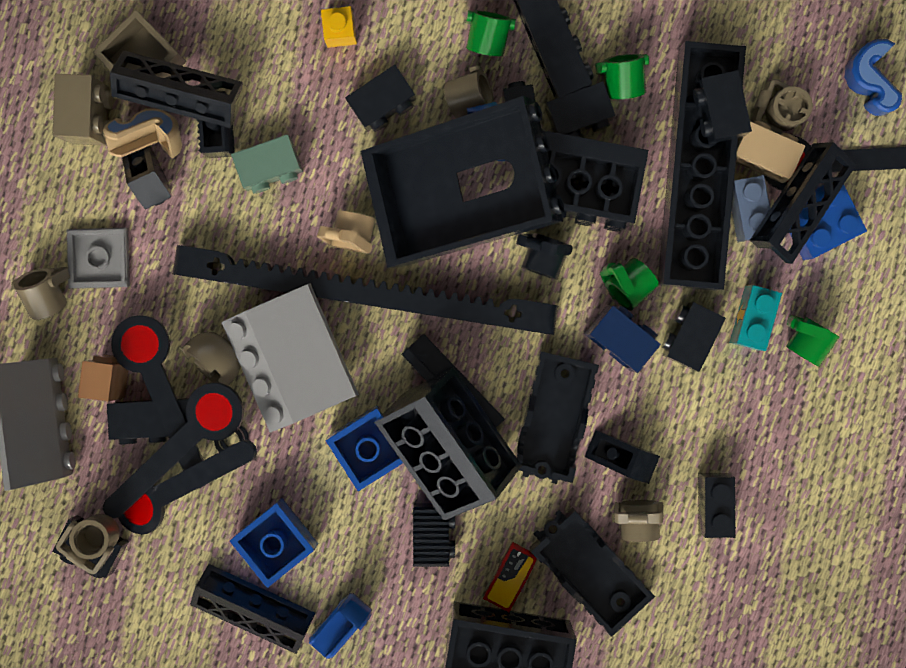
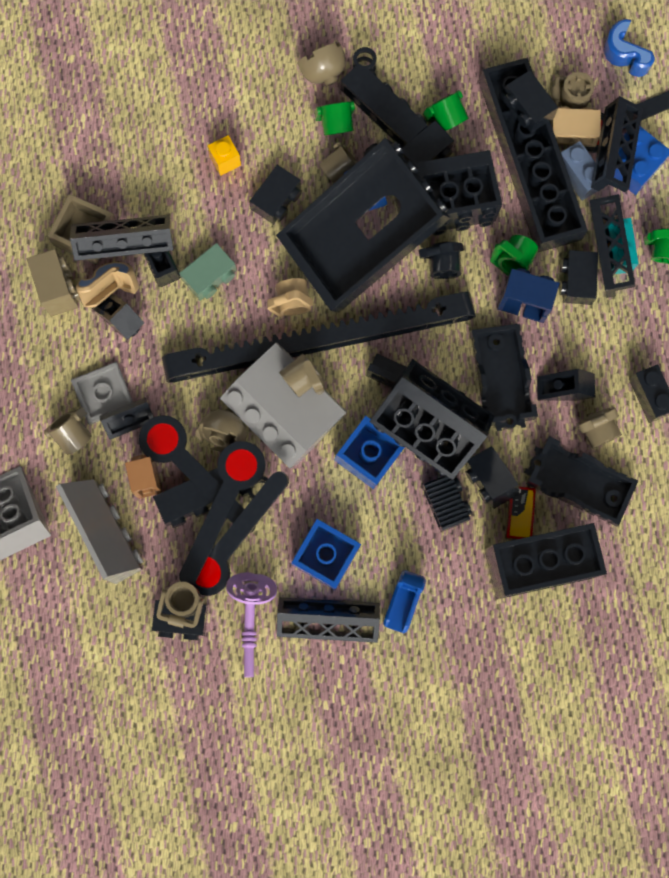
camera: 25 degrees left, 10 degrees down
none -> black plate [99,397,154,440]
none -> lavender dish [226,572,277,678]
none -> dark tan piece [279,353,325,397]
none -> black brick [465,446,519,509]
none -> black fence [589,194,635,298]

